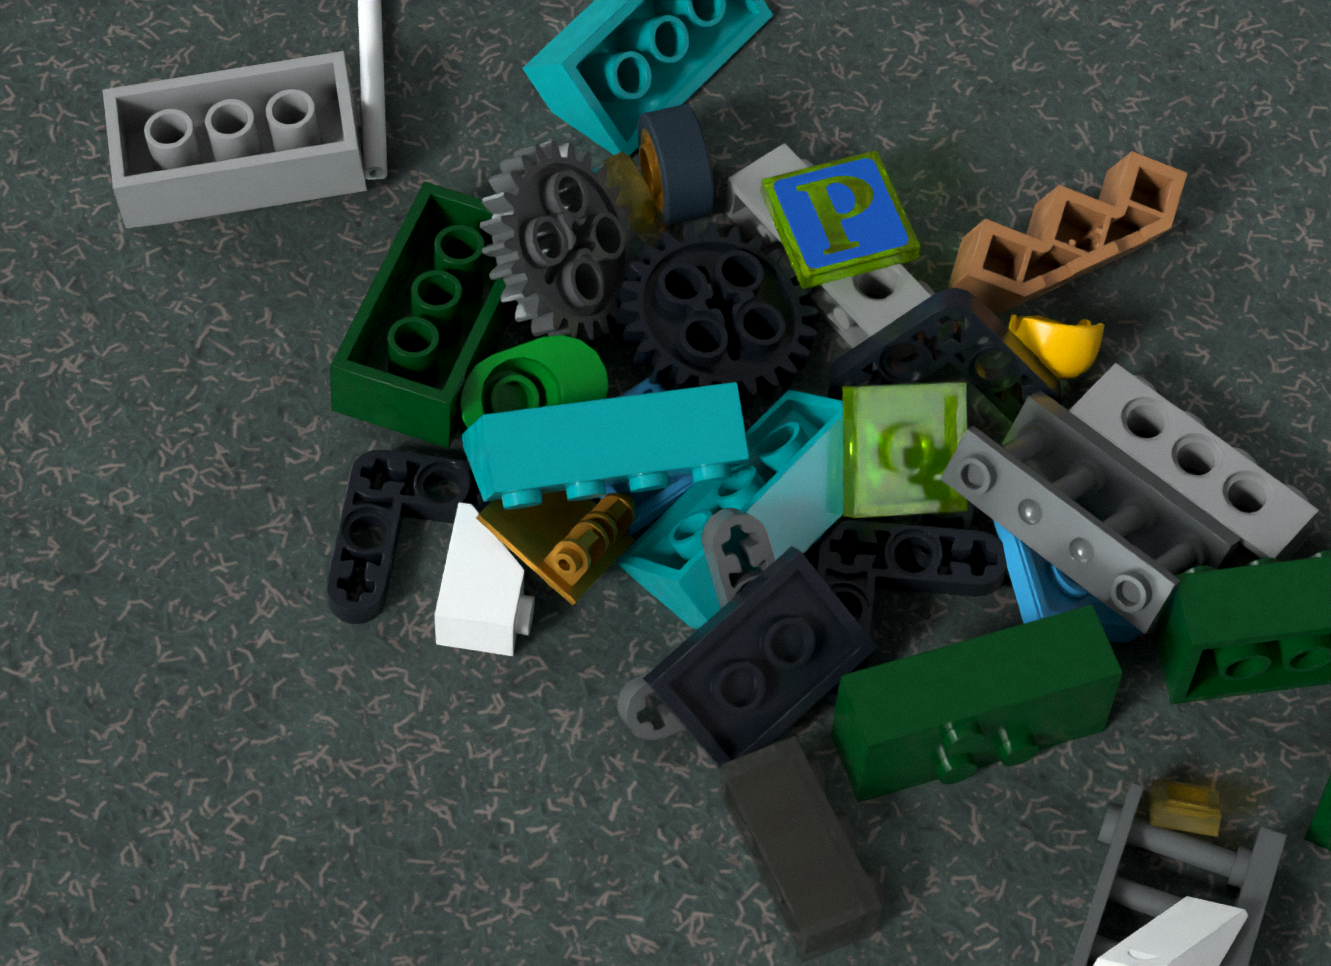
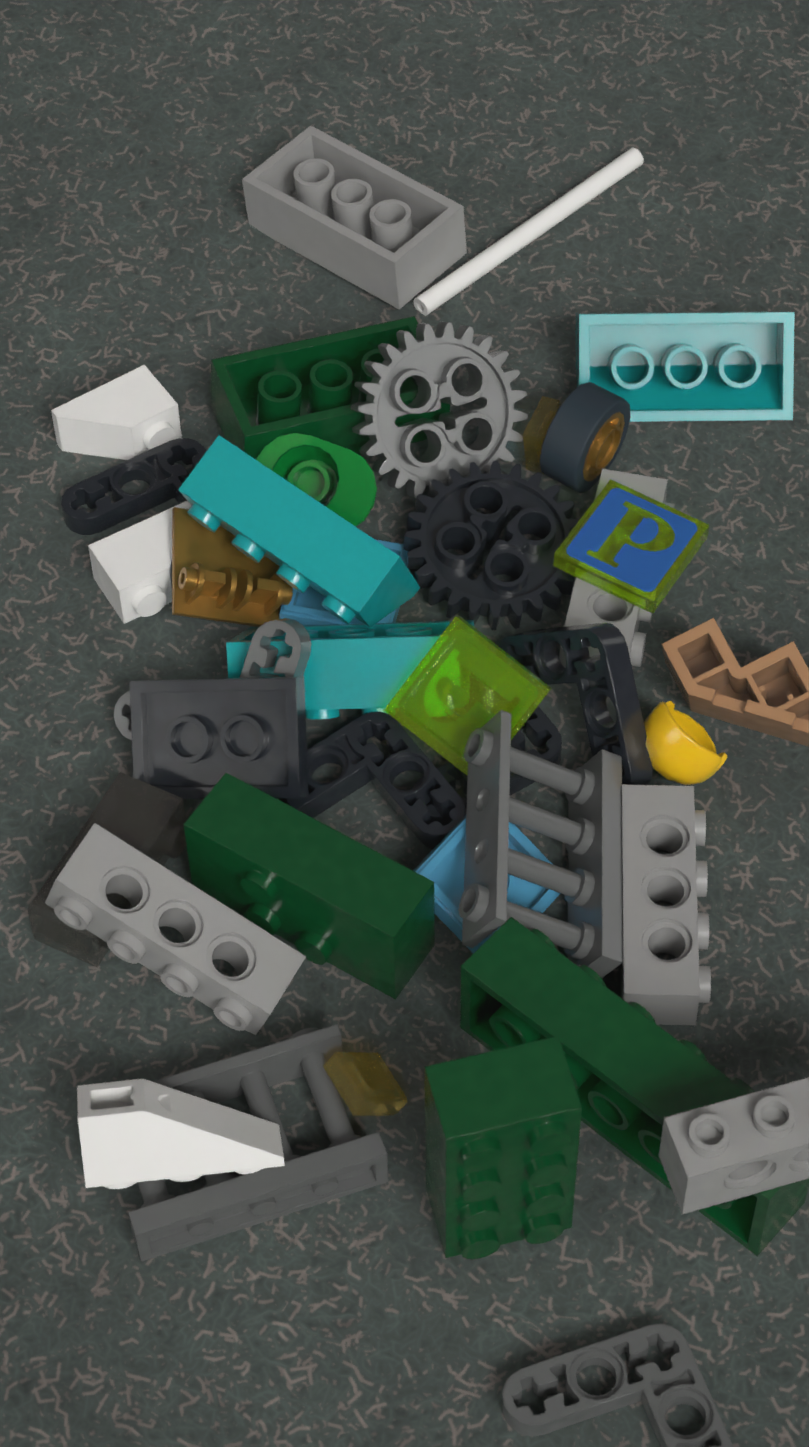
camera: 55 degrees right, 5 degrees down
none -> light grey brick [45,823,306,1035]
none -> white slope [51,365,182,460]

